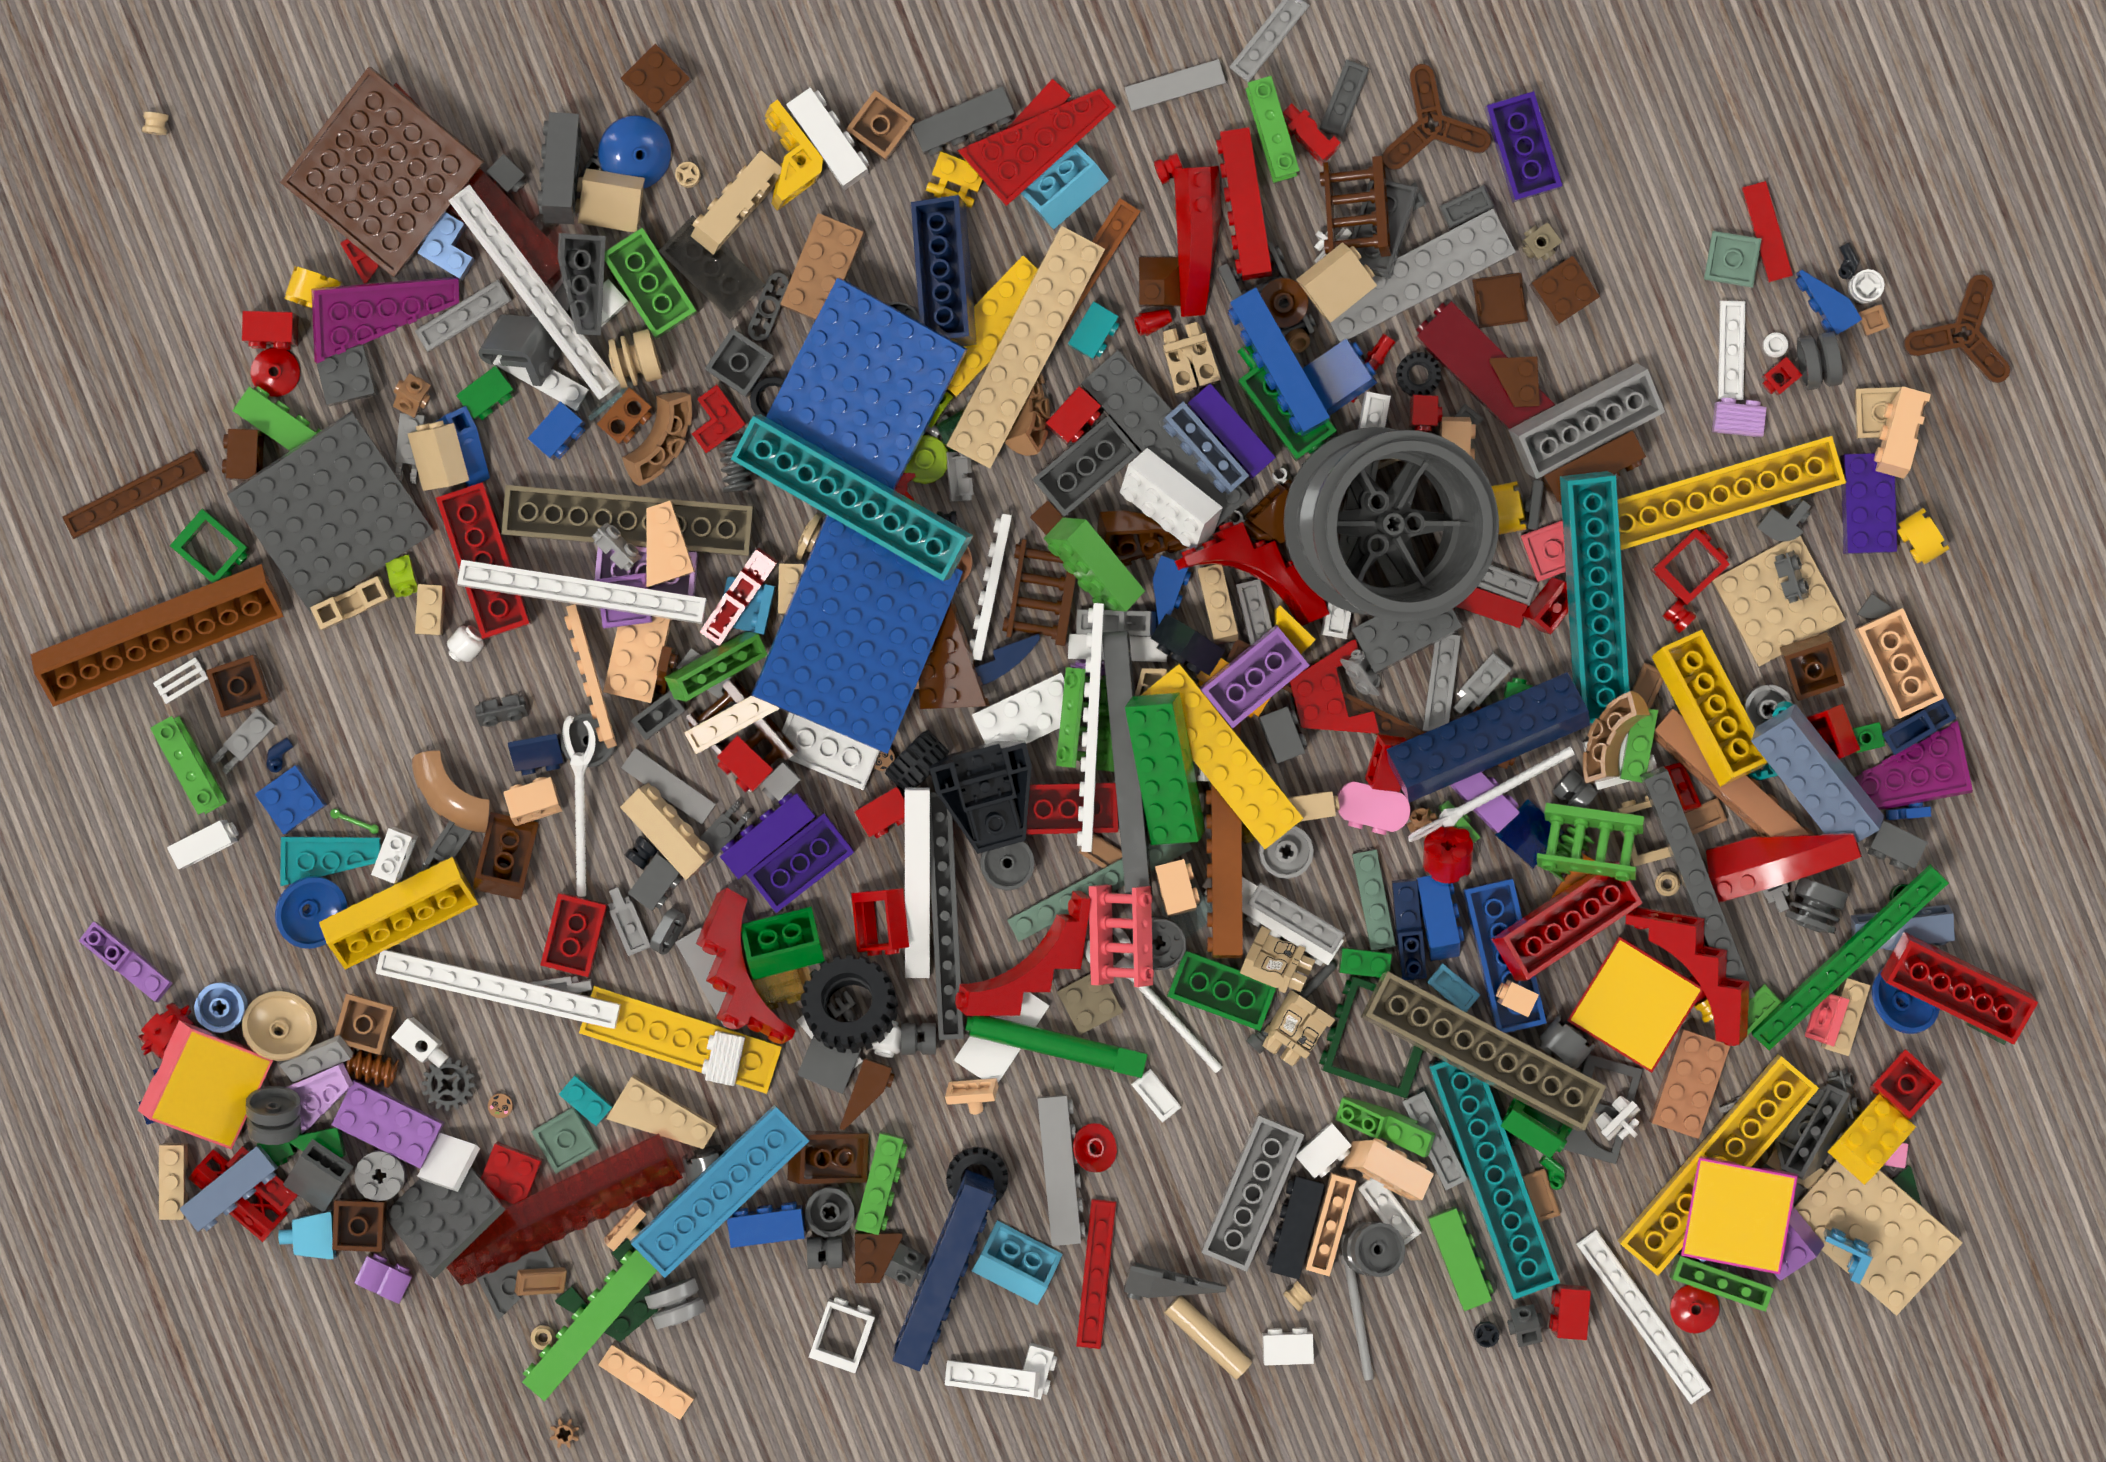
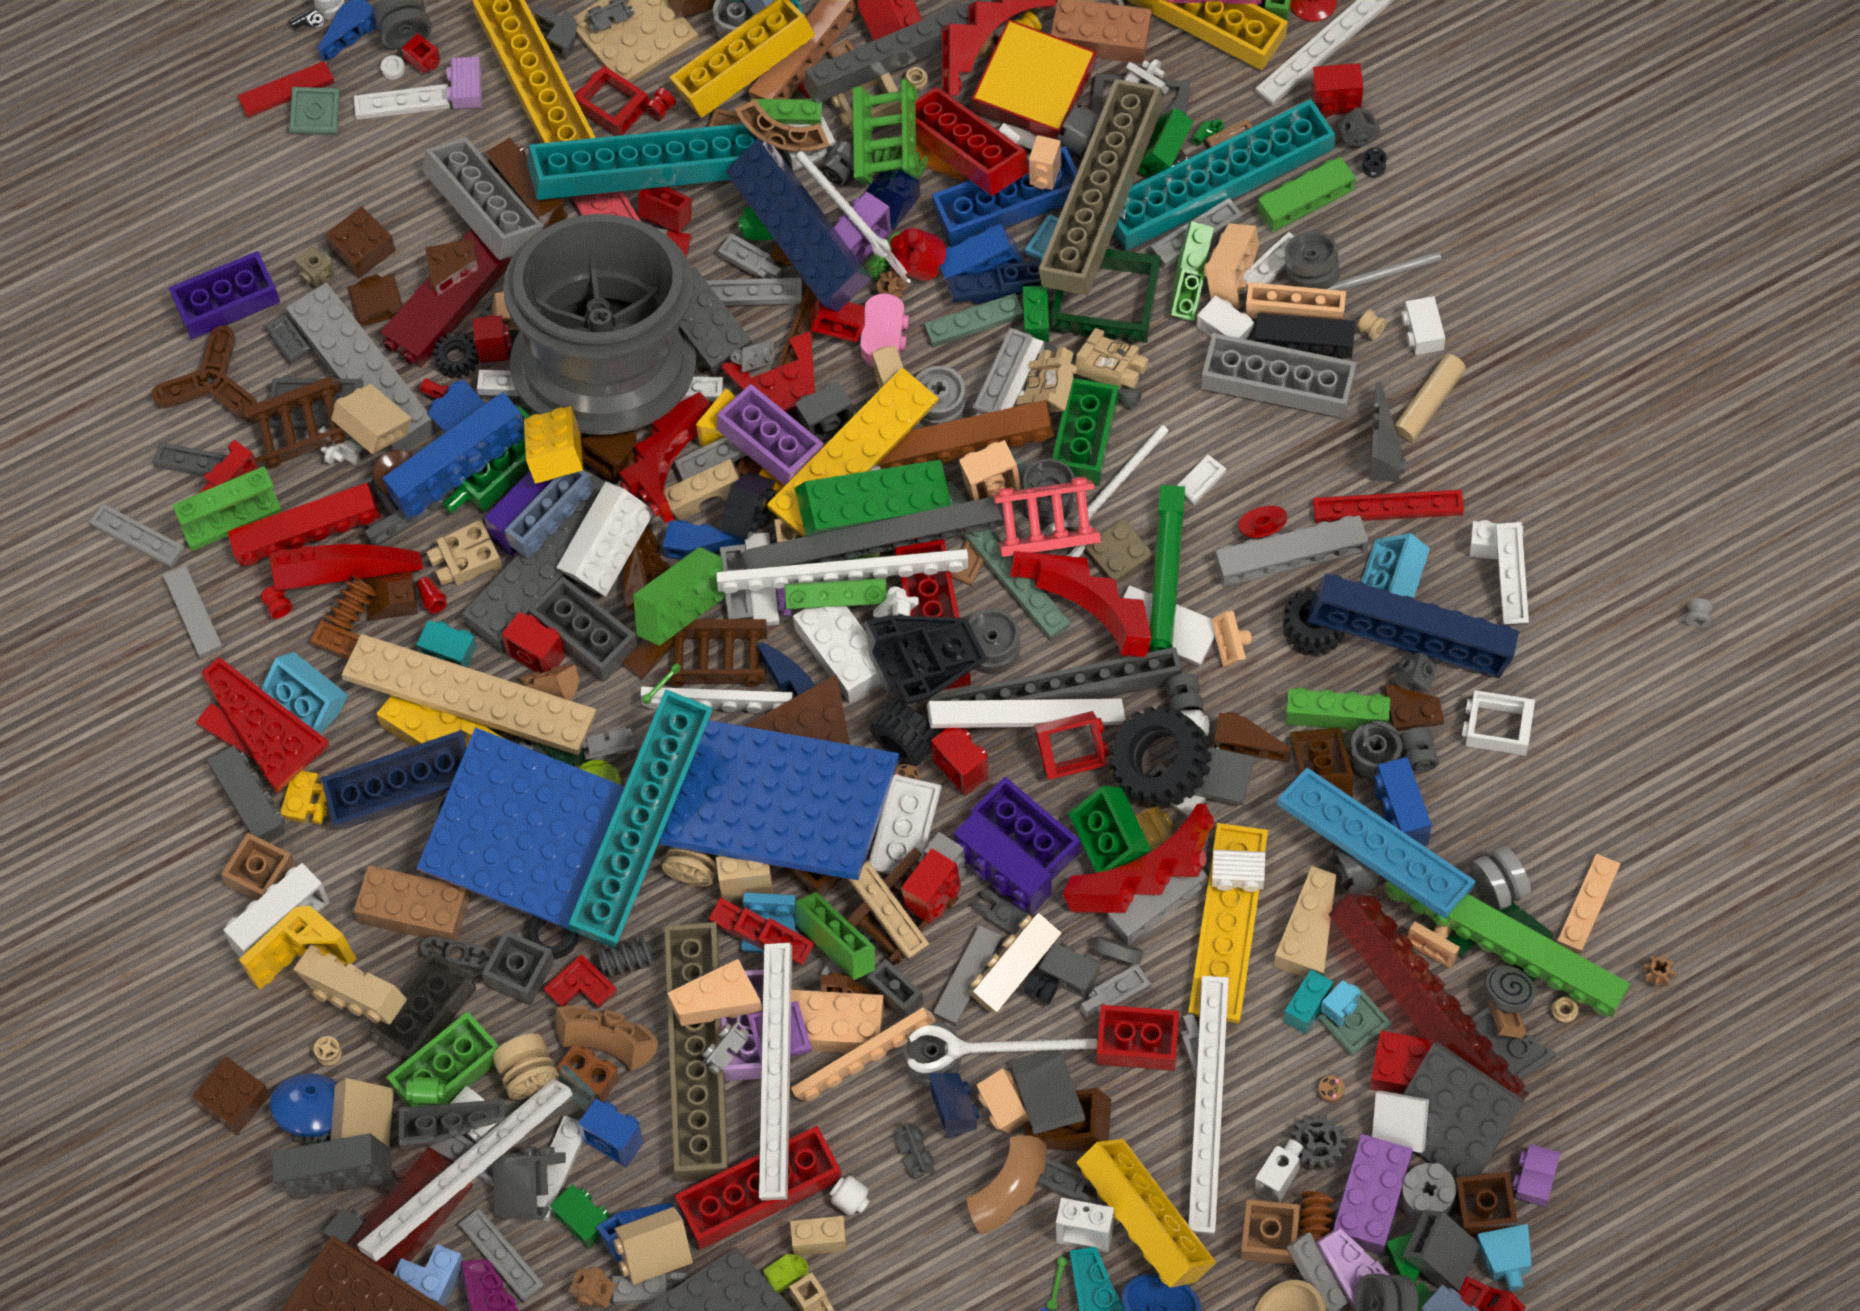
camera: 90 degrees left, 25 degrees down
none -> dark orange piece [324,574,376,630]
none -> bright green brick [406,1077,446,1104]
none -> yellow brick [524,406,583,484]
none -> bright green hinge [642,663,681,704]
none -> white hips [873,586,918,618]
none -> white tile [999,123,1036,150]
none -> dark grey tile [1010,1050,1085,1134]
none -> medium azure brick [1321,980,1361,1027]
none -> dark grey tile [1483,966,1536,1013]

